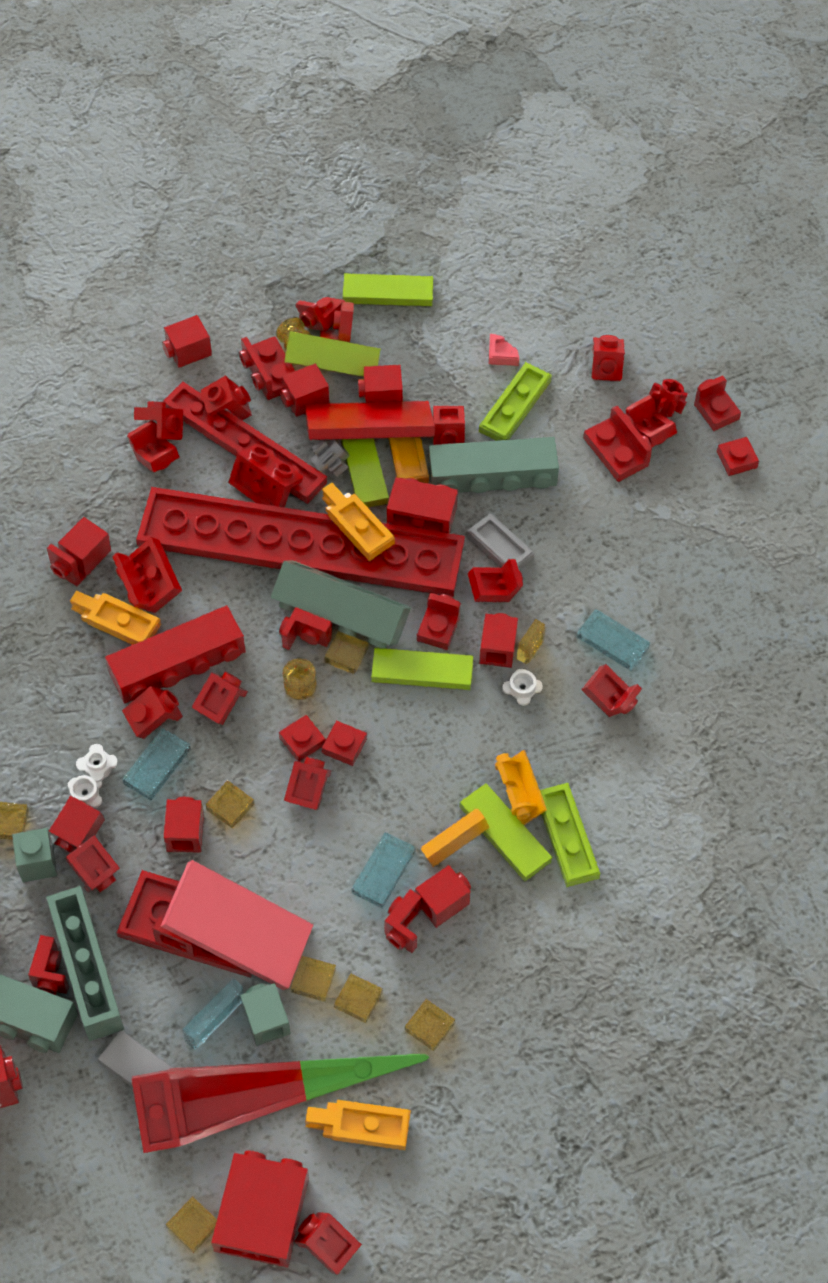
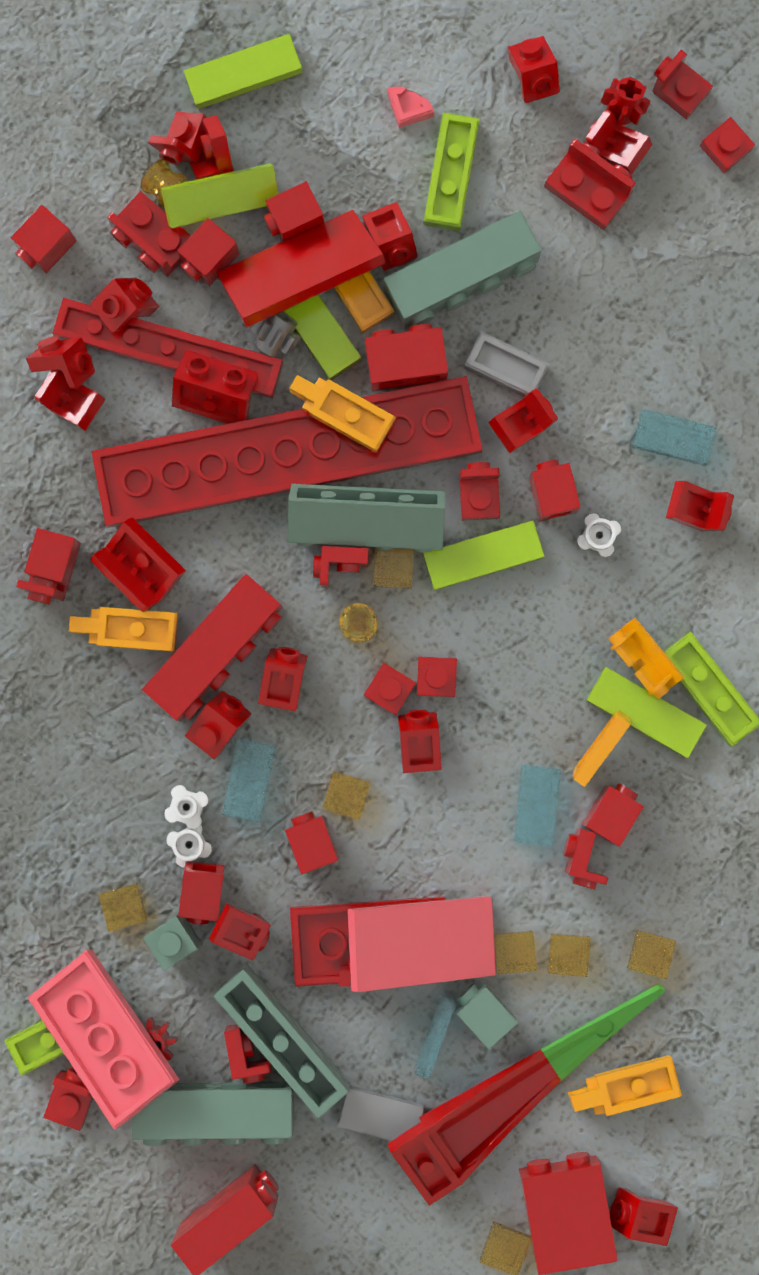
camera: 15 degrees left, 25 degrees up
clear yellow tile [517,619,546,665] -> none

